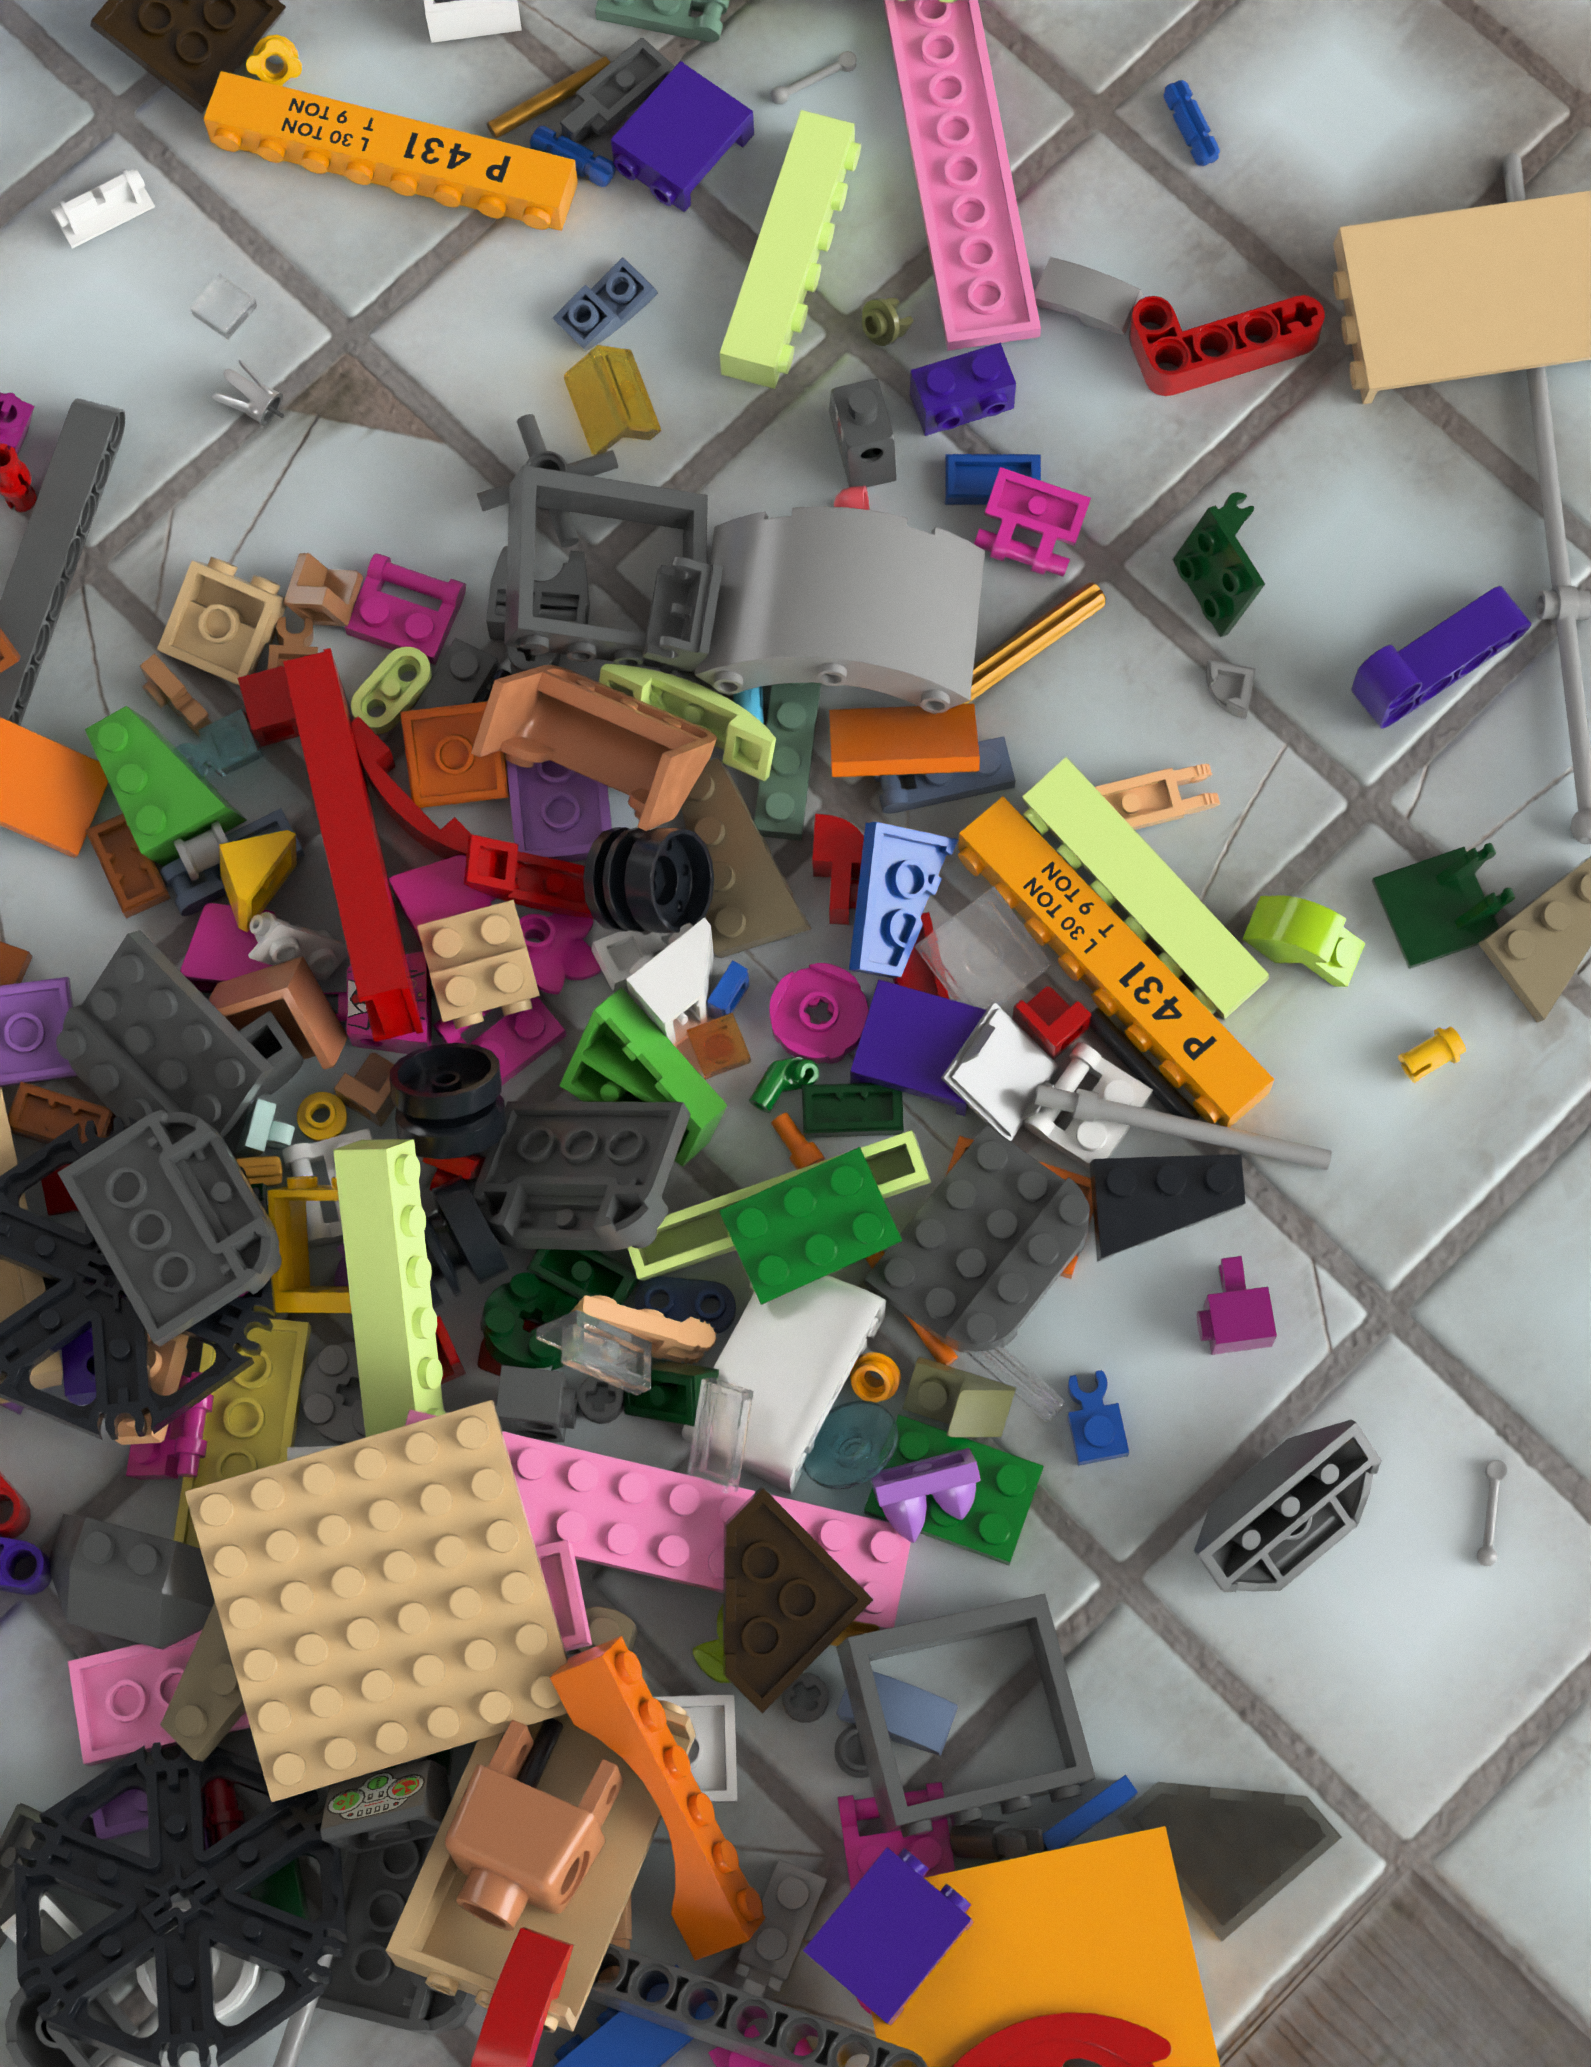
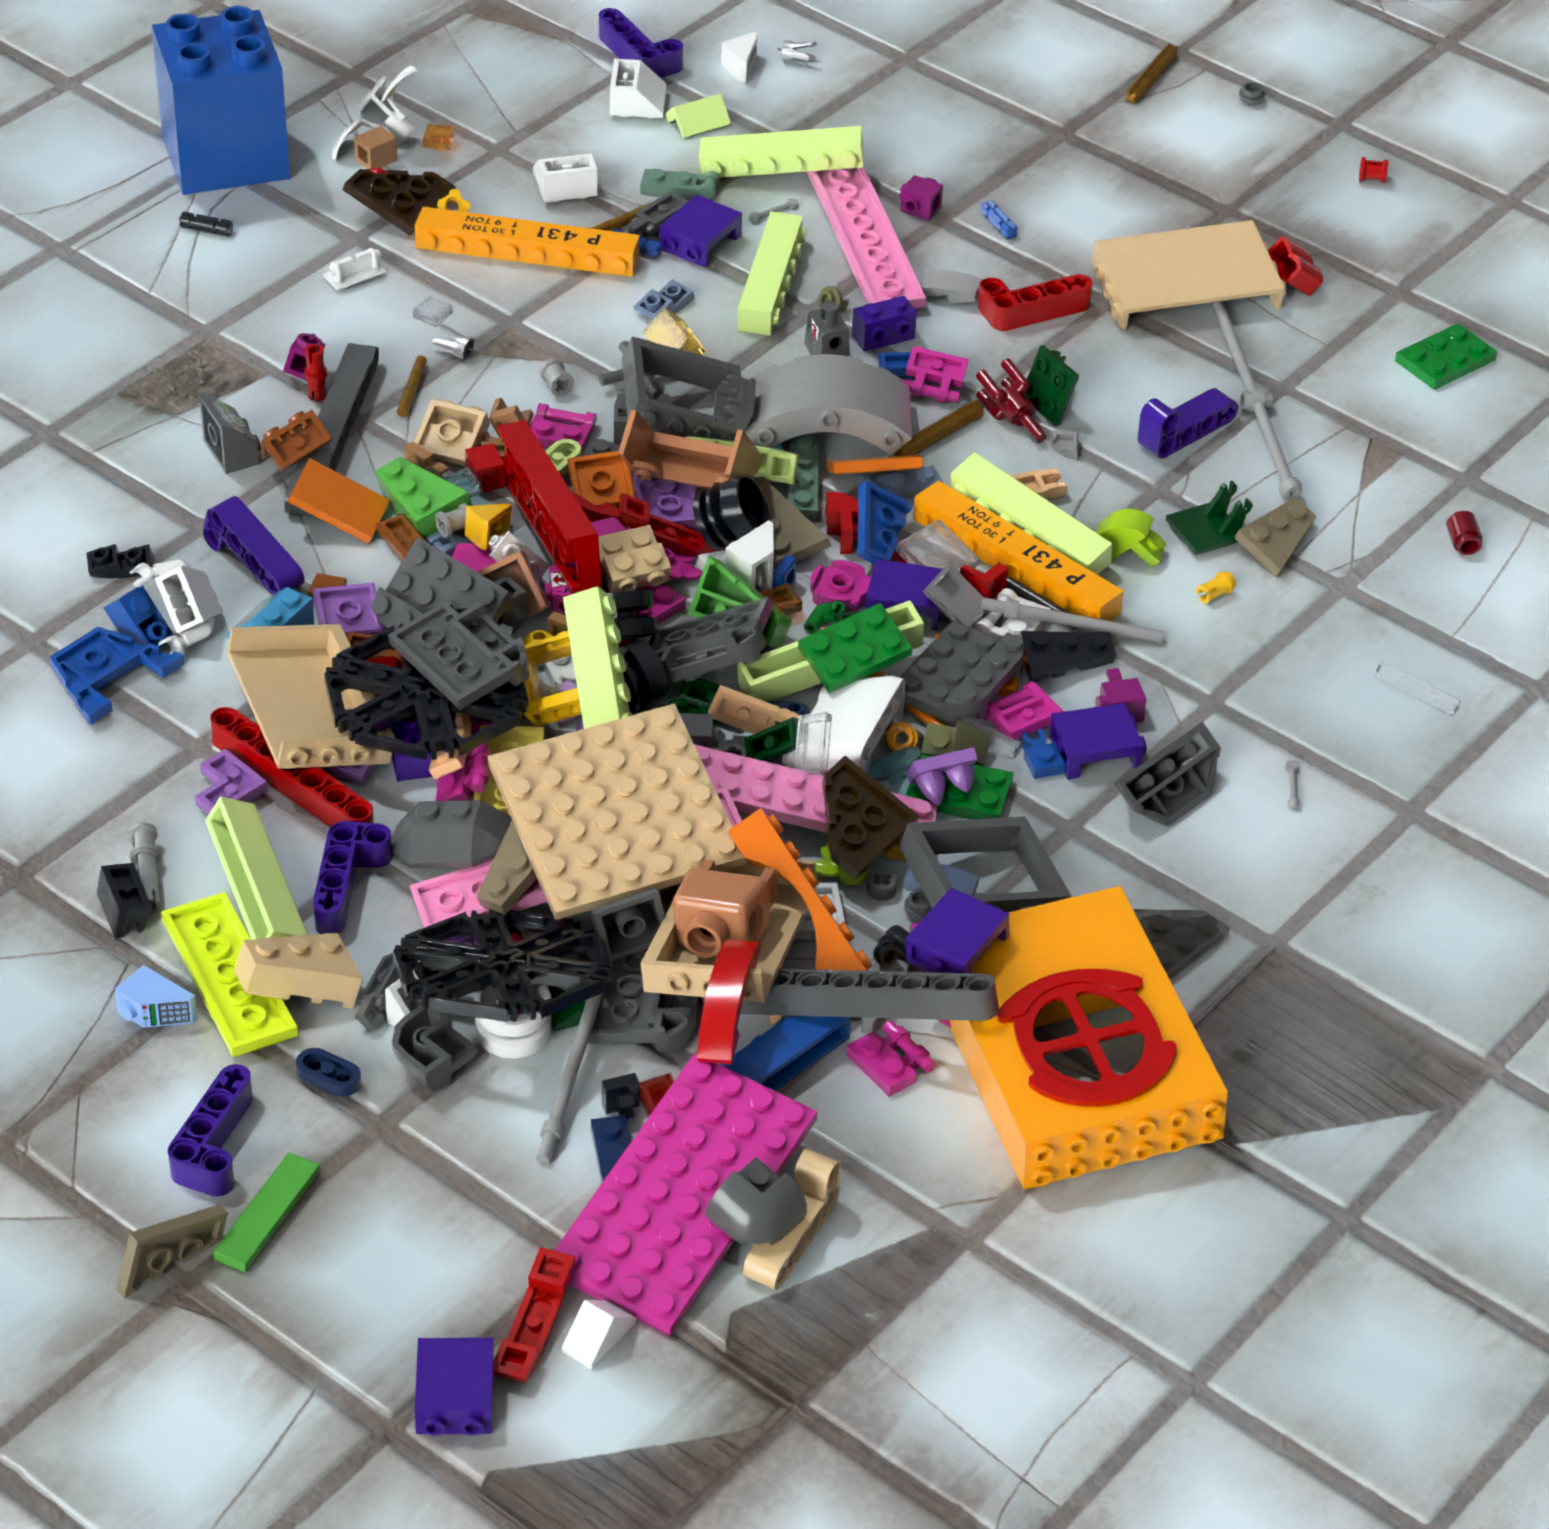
camera: 10 degrees left, 30 degrees down
clear panel [536,1310,652,1395] -> none
none -> pearl gold bar [397,355,427,417]
none -> light grey bush [539,358,574,396]
none -> black plant [873,925,910,966]
none -> magenta brick [899,175,943,221]
none -> dark red plant [976,358,1047,443]
none -> dark pink plate [982,681,1063,742]
none -> dark purple panel [1049,703,1147,780]

